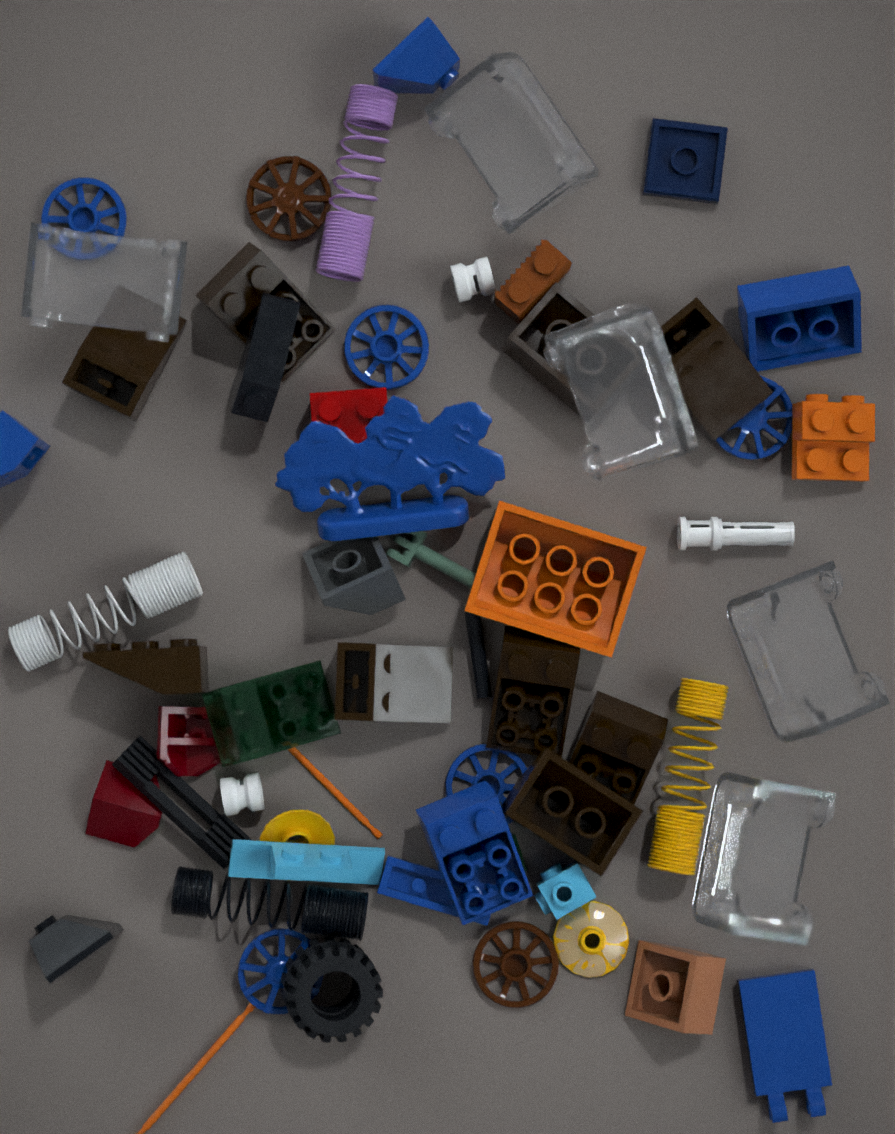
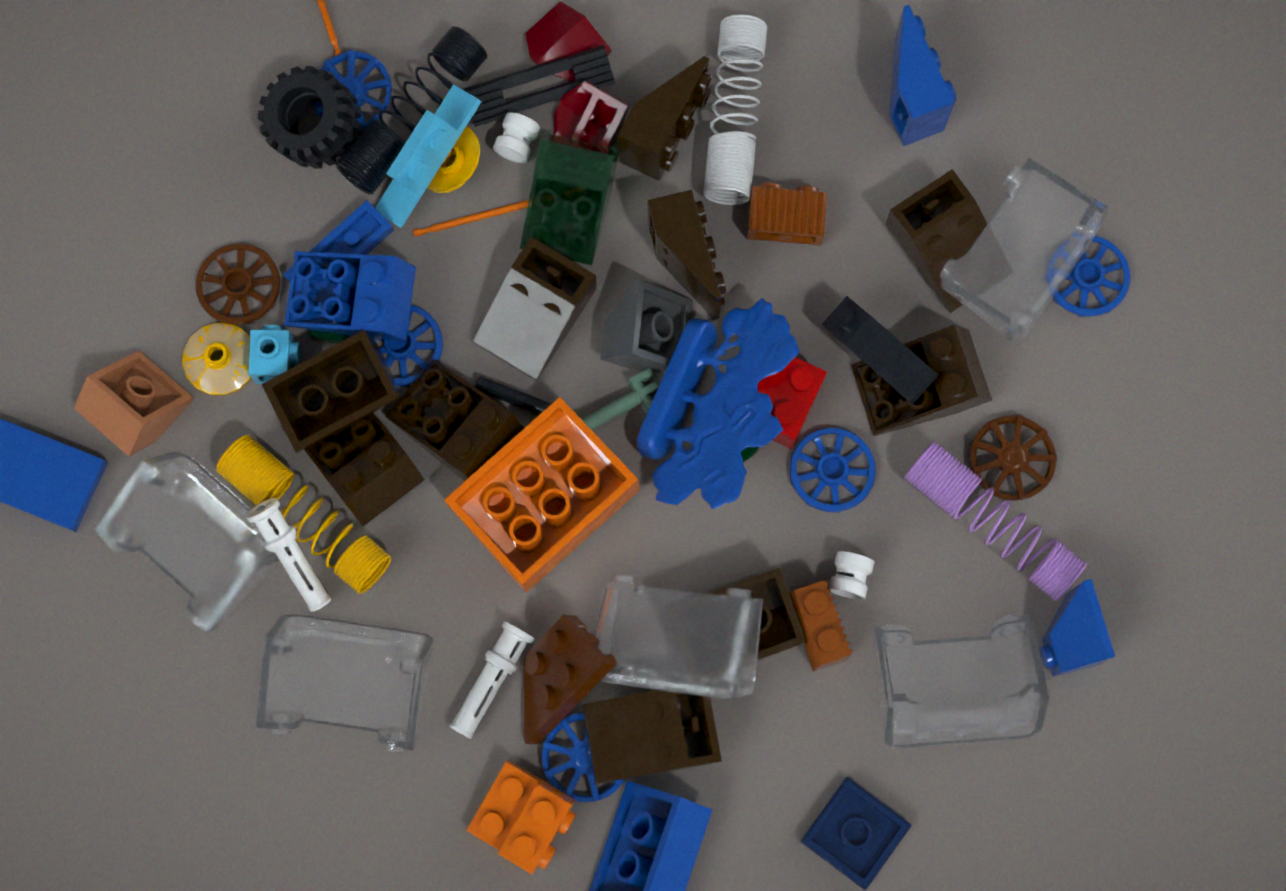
camera: 125 degrees right, 10 degrees down
none -> white pin [246,498,331,612]
none -> reddish brown wing [524,614,617,744]
none -> dark brown slope [647,190,726,320]
none -> dark orange brick [747,183,827,246]

